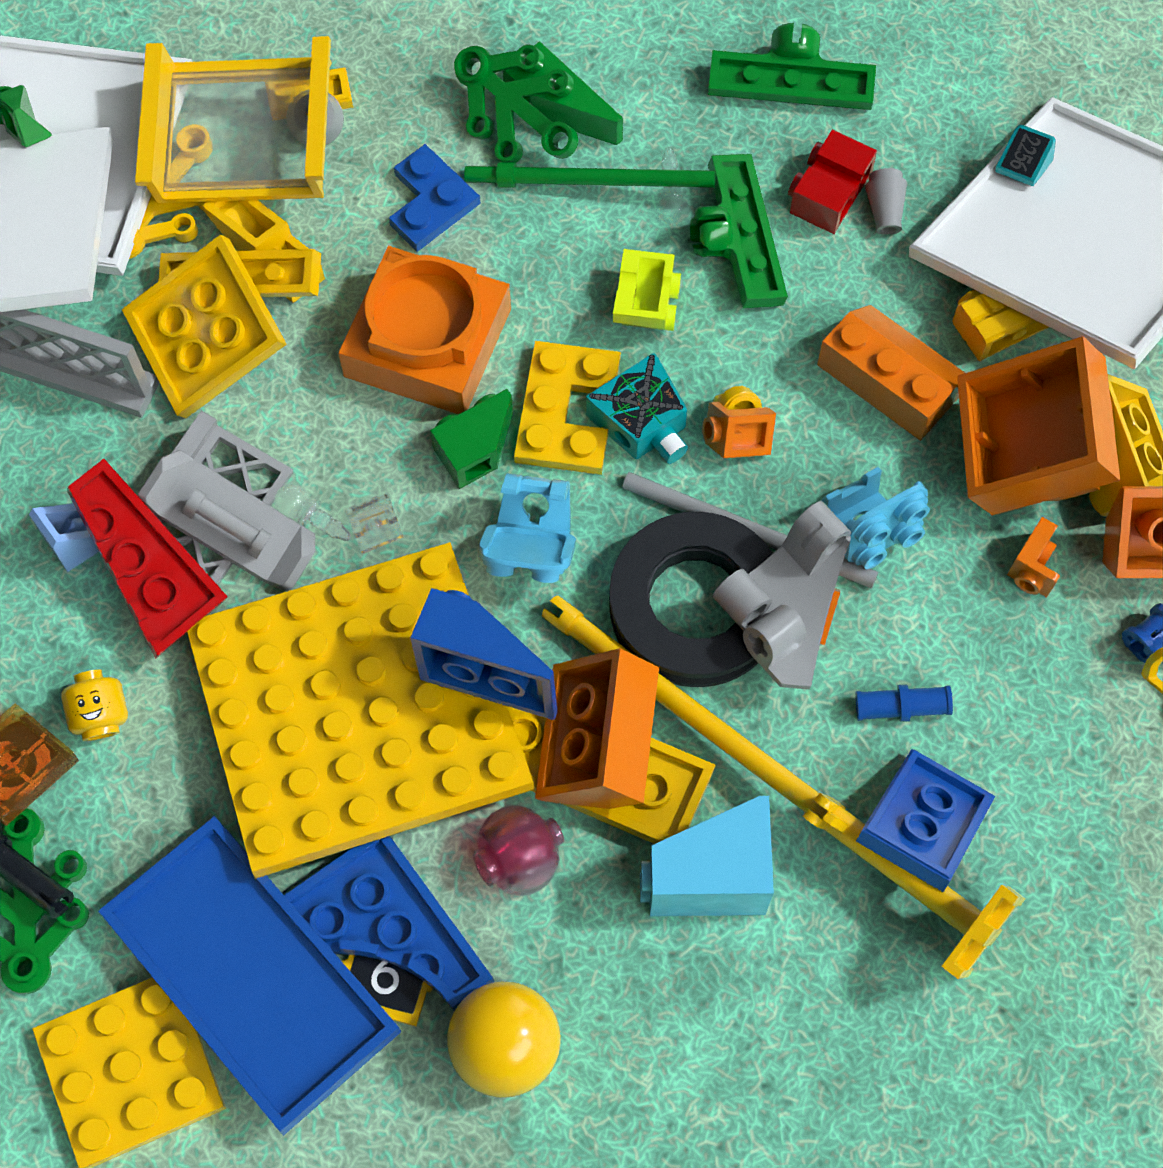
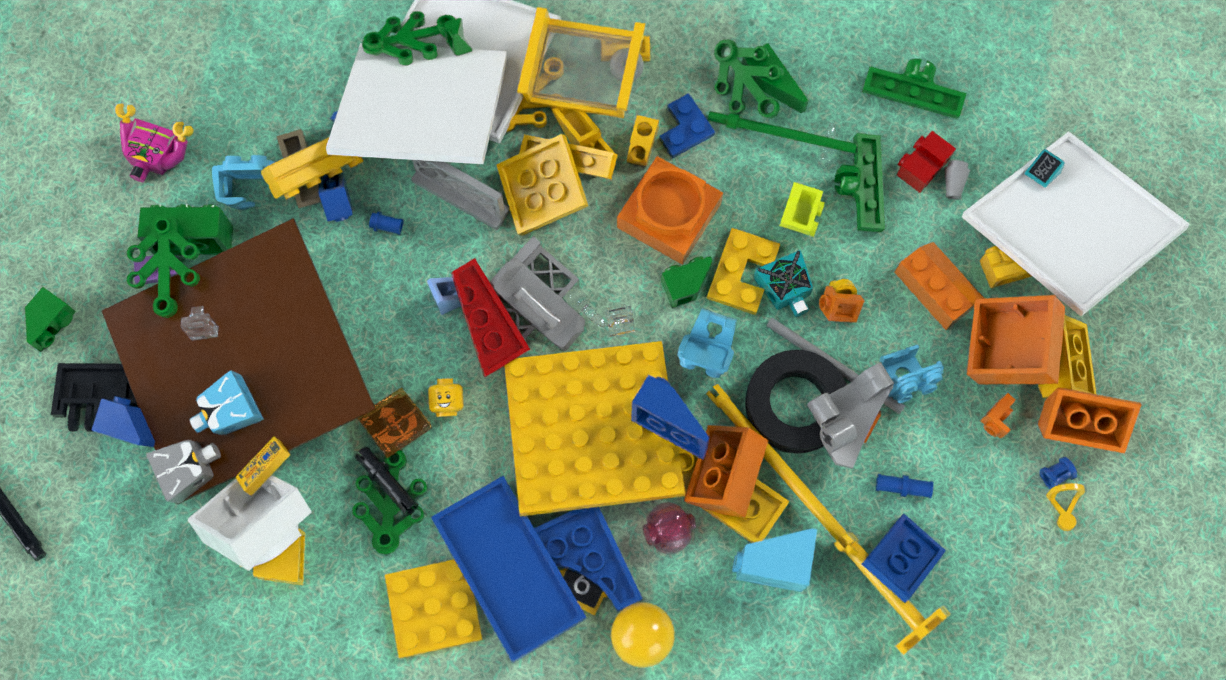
camera: 10 degrees right, 5 degrees up
none -> yellow leg [627,115,659,167]

